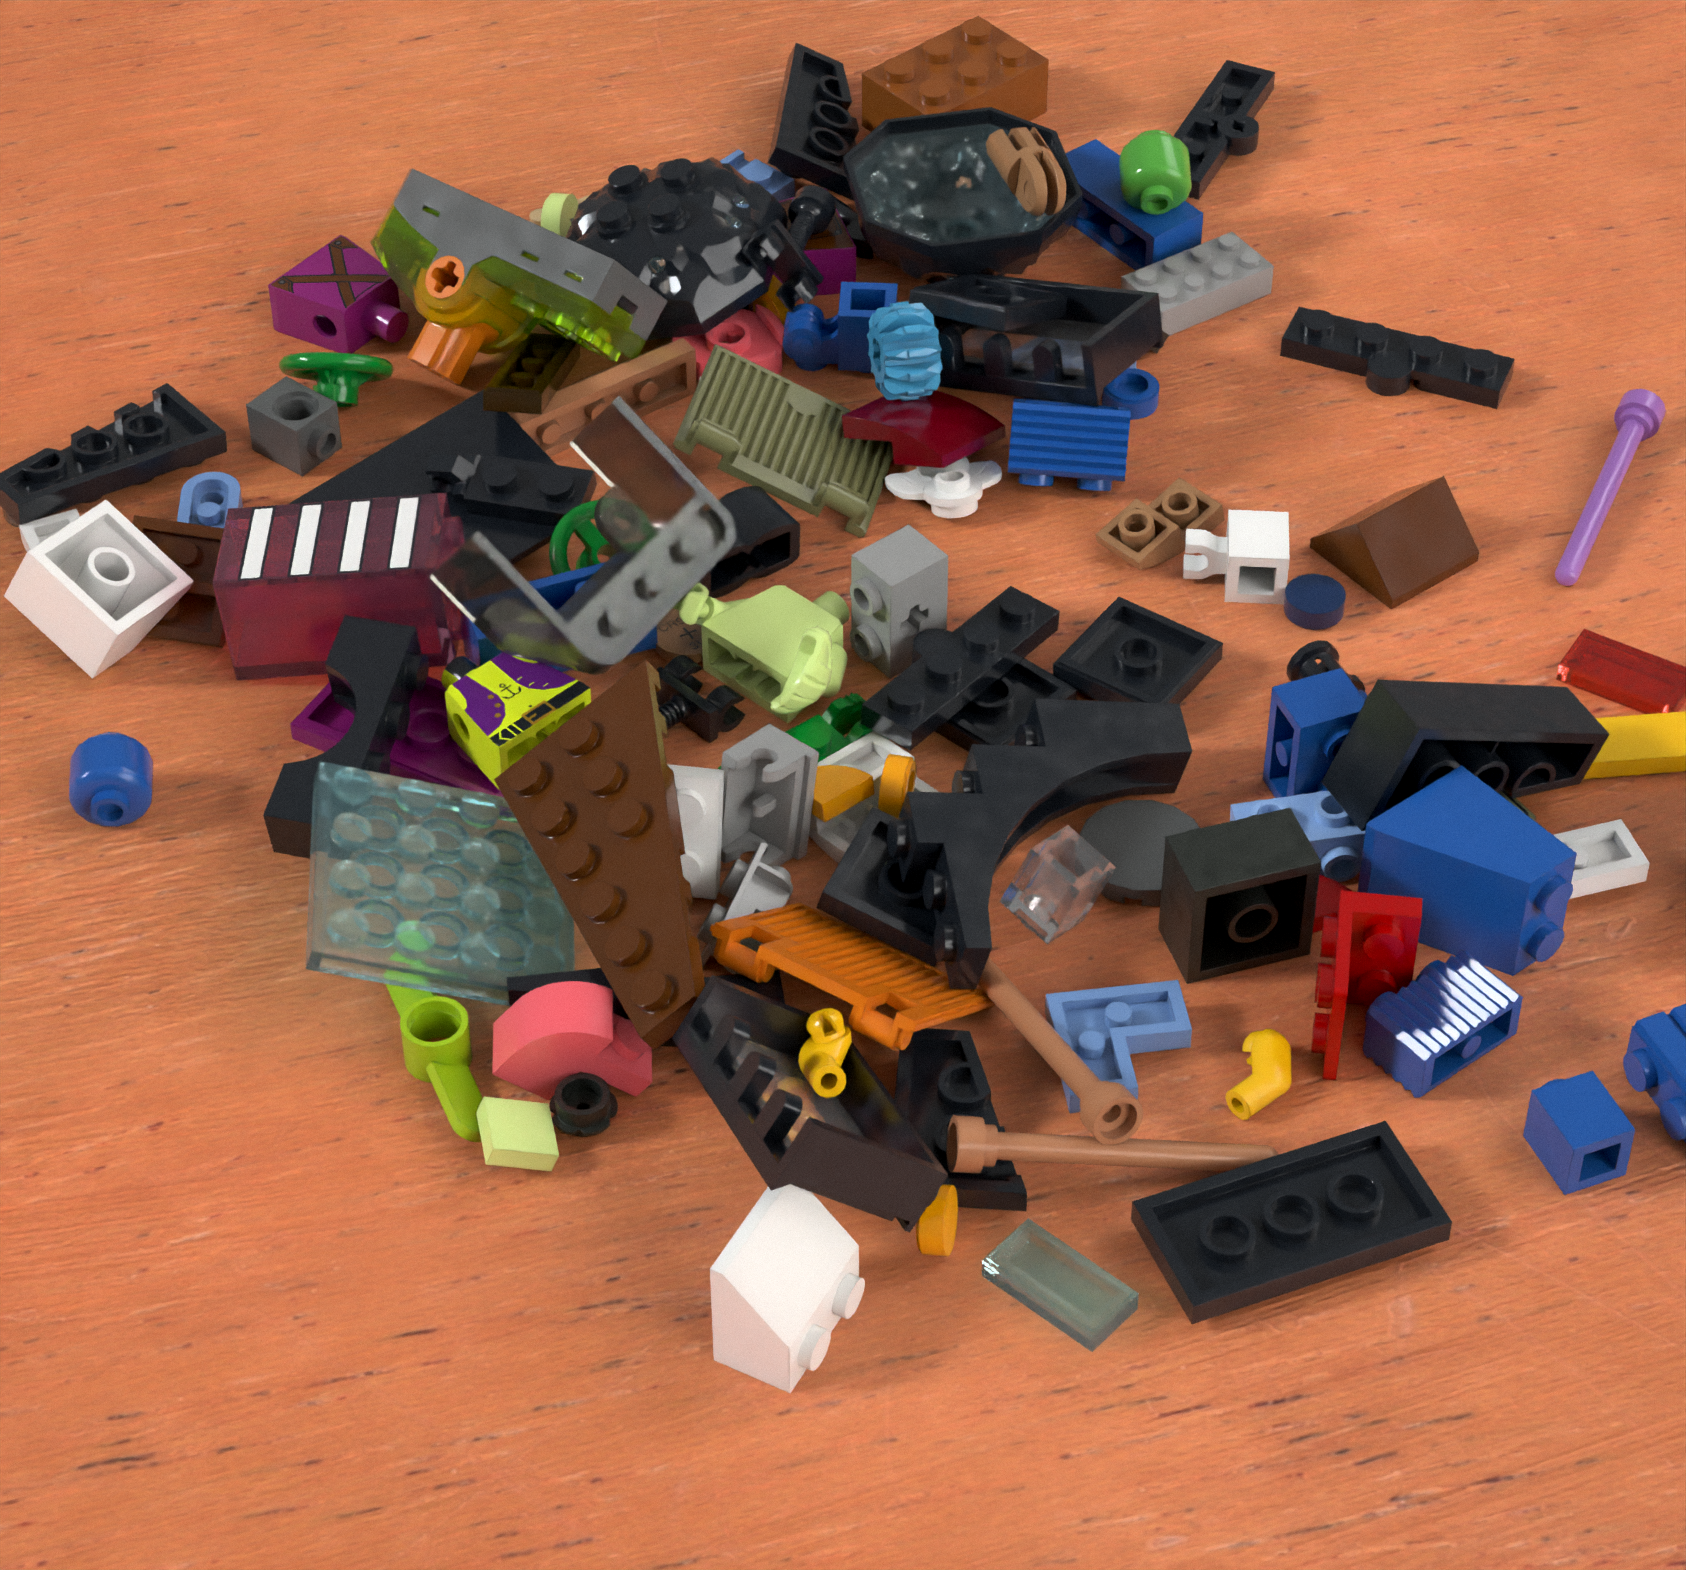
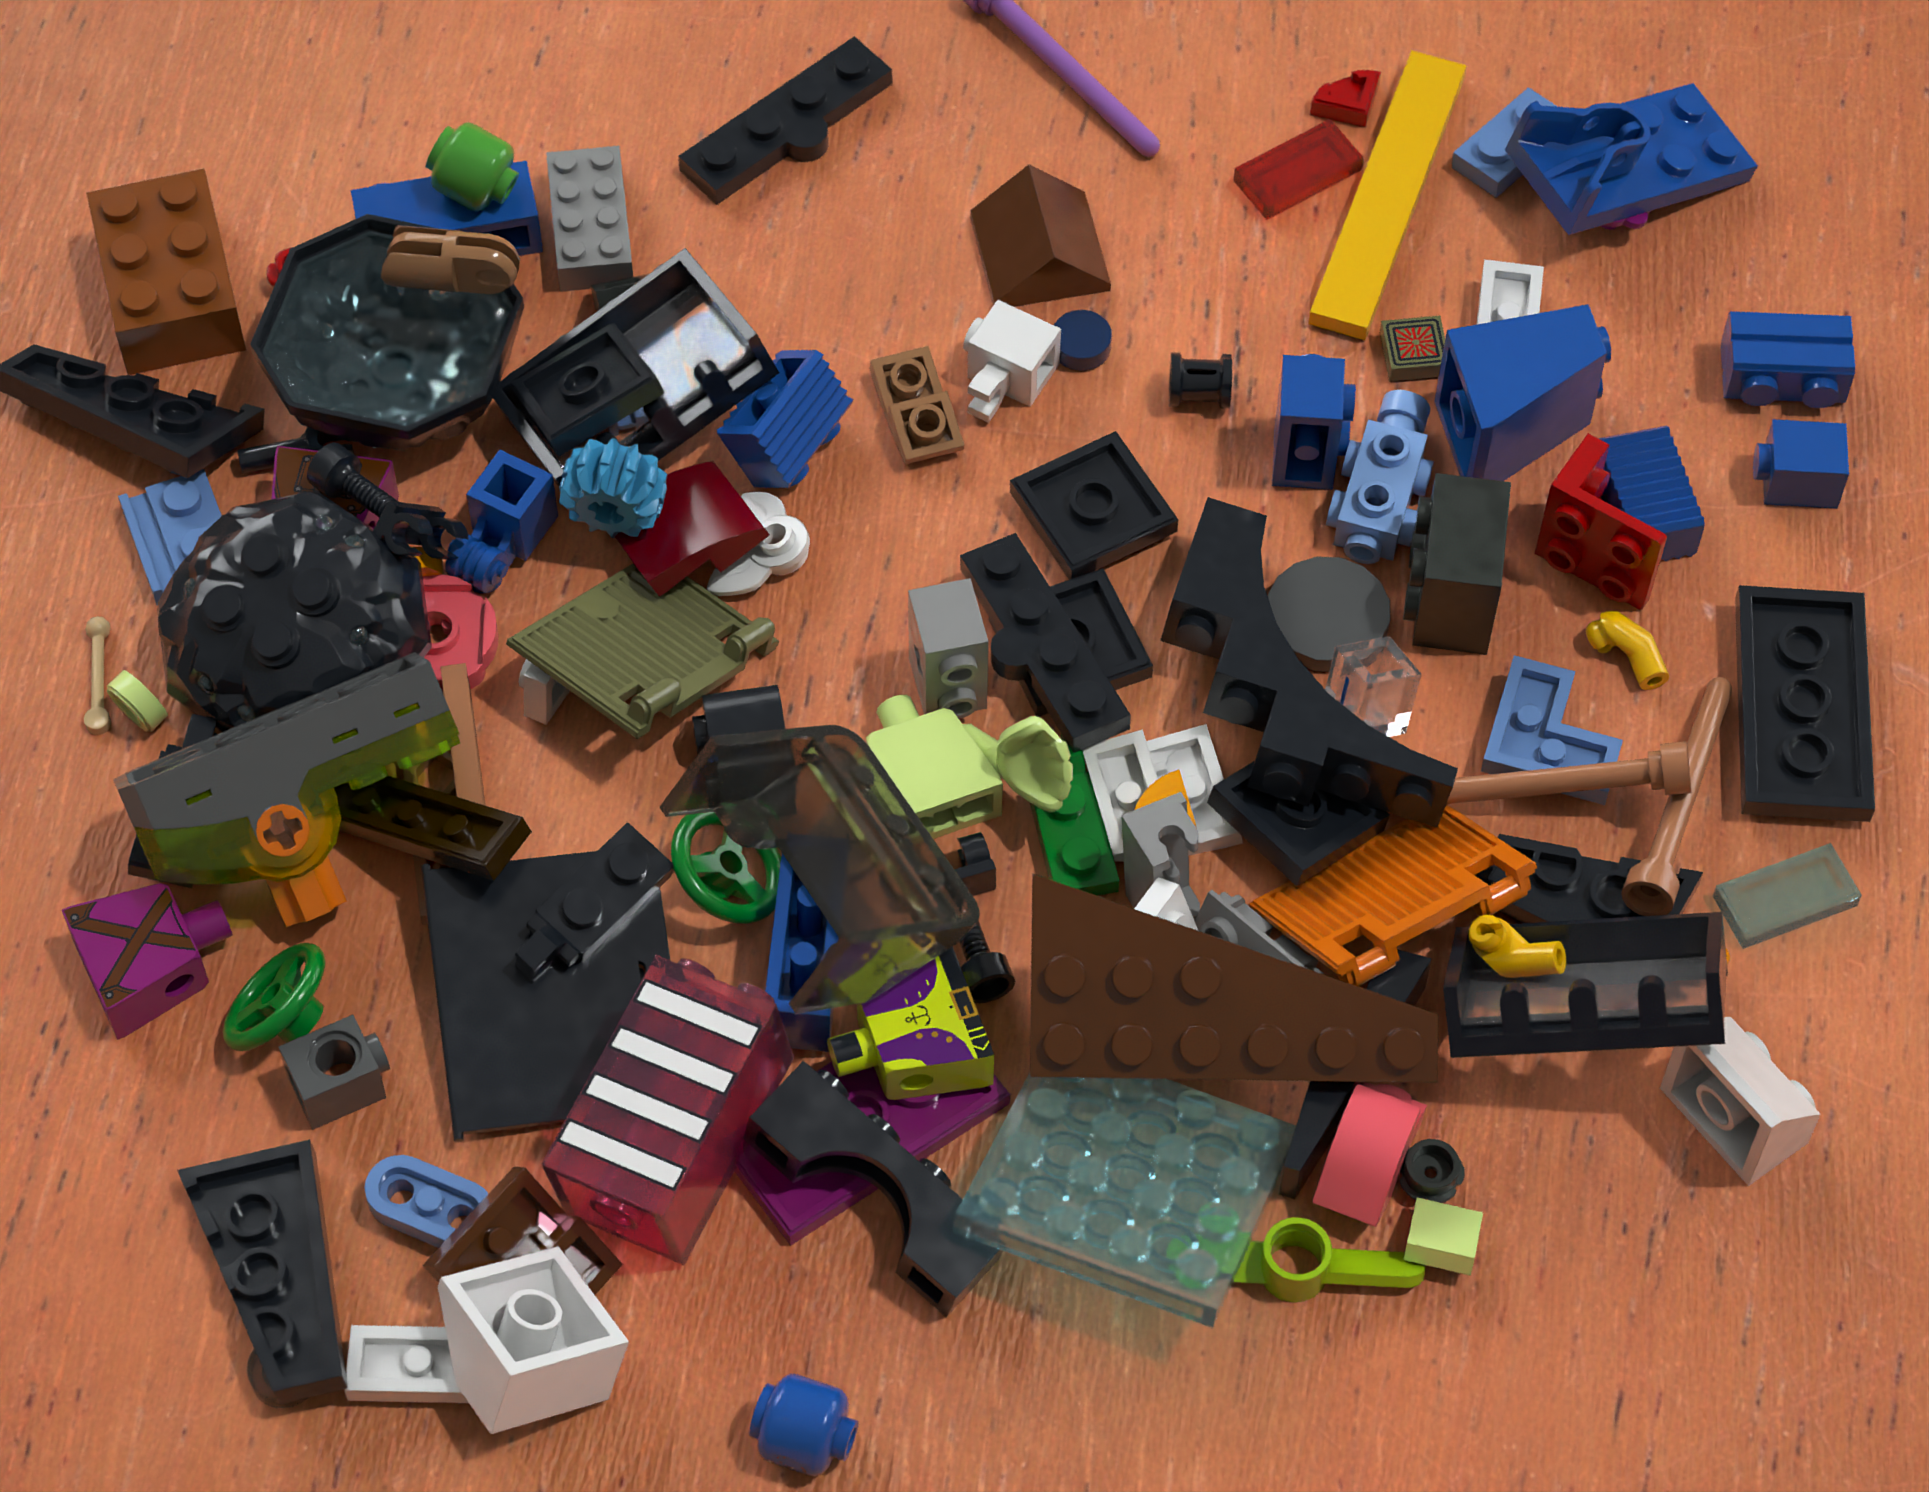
camera: 65 degrees left, 15 degrees up
light orange tile [878,754,916,818] -> none
black hinge [1174,60,1275,200] -> none
black wedge [1321,679,1609,831] -> none

